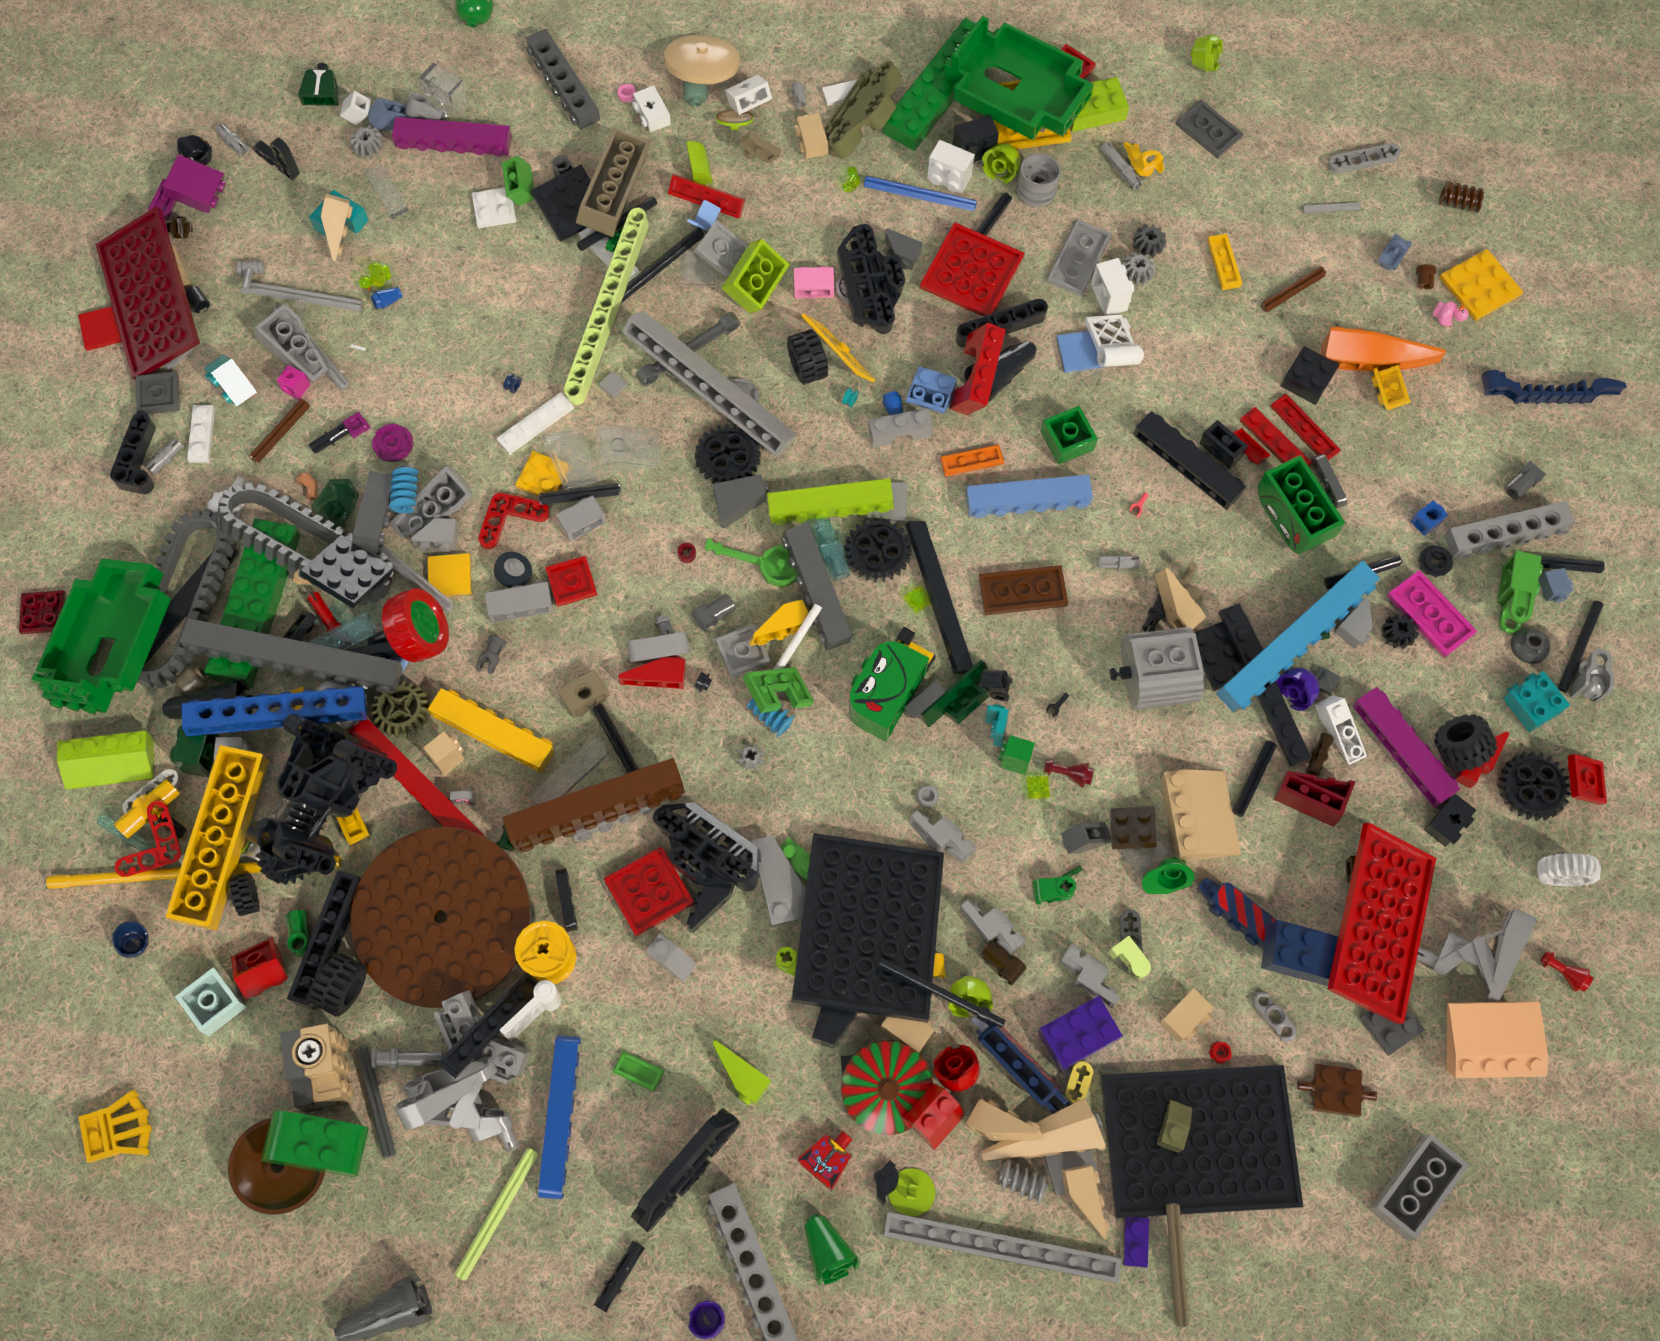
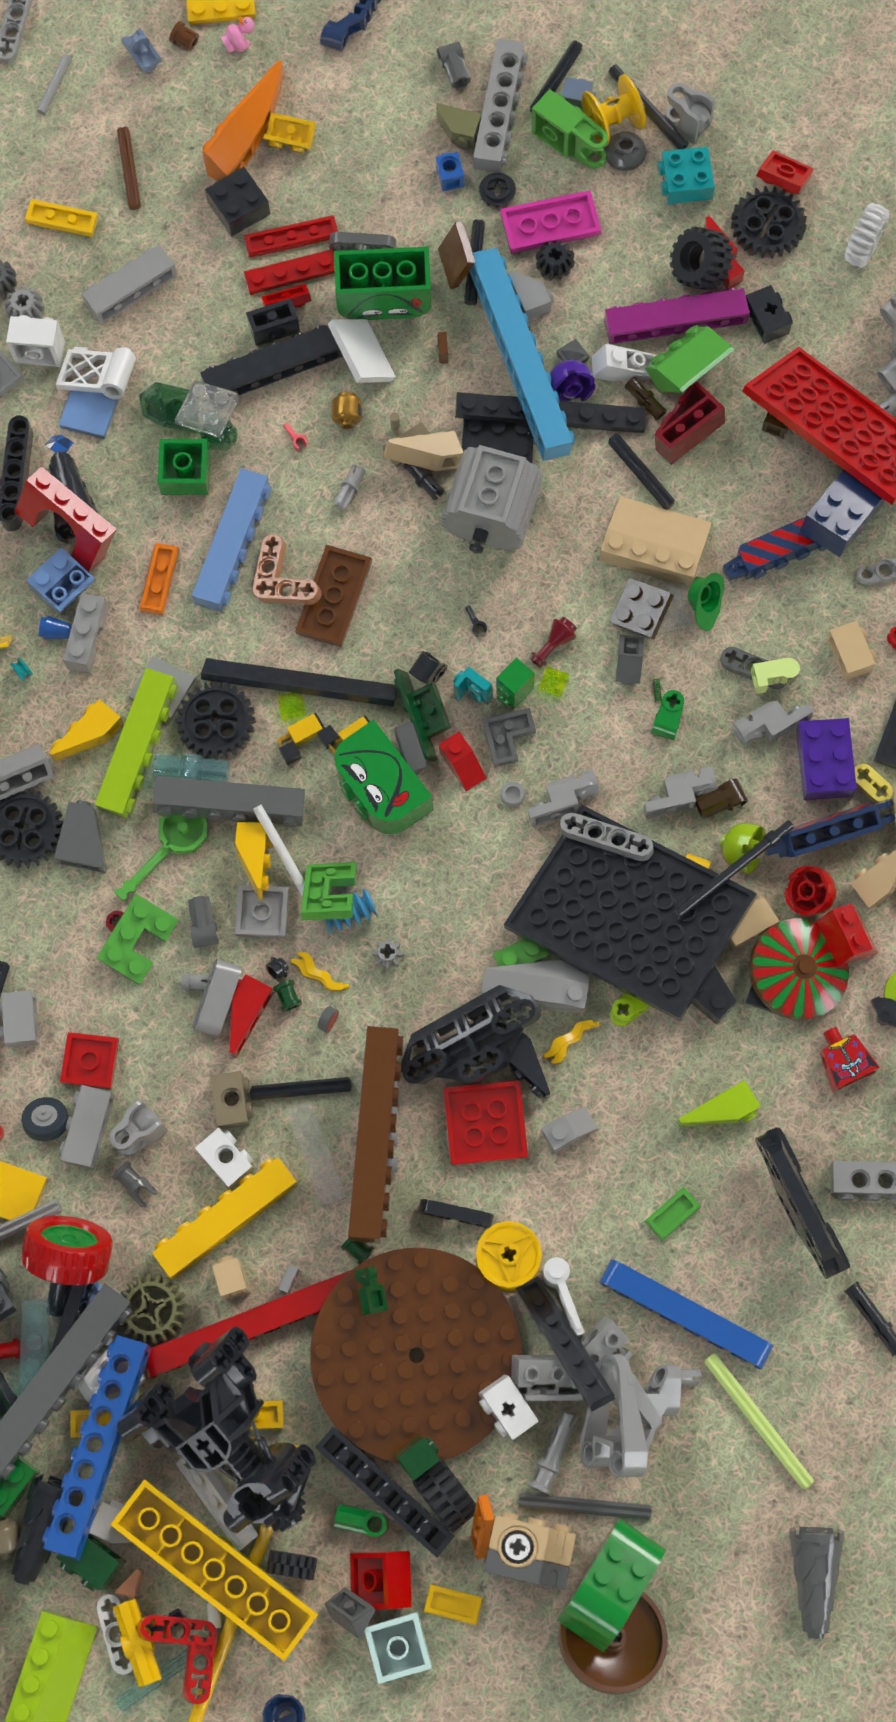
camera: 60 degrees left, 5 degrees up
none -> sticker [45,435,74,453]
none -> yellow slope [49,699,124,762]
none -> light grey brick [82,244,177,324]
none -> bright green plate [96,894,179,985]
none -> light grey piece [109,1099,168,1156]
none -> nougat slope [114,1569,144,1598]
none -> clear green slope [139,382,202,434]
none -> clear plate [175,380,239,437]
none -> white brick [195,1127,254,1189]
none -> clear green head [200,419,238,451]
none -> nougat beam [253,534,322,605]
none -> dark green bush [273,980,302,1012]
none -> piece [277,712,325,766]
none -> yellow hair [290,952,349,991]
none -> dark grey tile [318,1006,339,1033]
none -> dark grey slope [324,1587,375,1639]
none -> white tile [328,319,396,383]
none -> pearl gold head [332,392,362,429]
none -> dark green plate [355,1266,388,1315]
none -> dark green brick [393,1435,440,1480]
none -> yellow tile [424,1584,483,1625]
none -> olive slope [436,103,481,149]
none -> reddish brown tile [437,332,449,364]
none -> reddish brown tile [438,222,475,289]
none -> red slope [439,731,487,792]
none -> orange tile [470,1494,495,1559]
none -> white brick [478,1375,538,1440]
none -> dark grey plate [482,708,536,768]
none -> yellow hair [543,1020,600,1064]
none -> light grey beam [560,813,654,861]
none -> yellow piece [581,74,647,146]
none -> bright green slope [645,325,734,392]

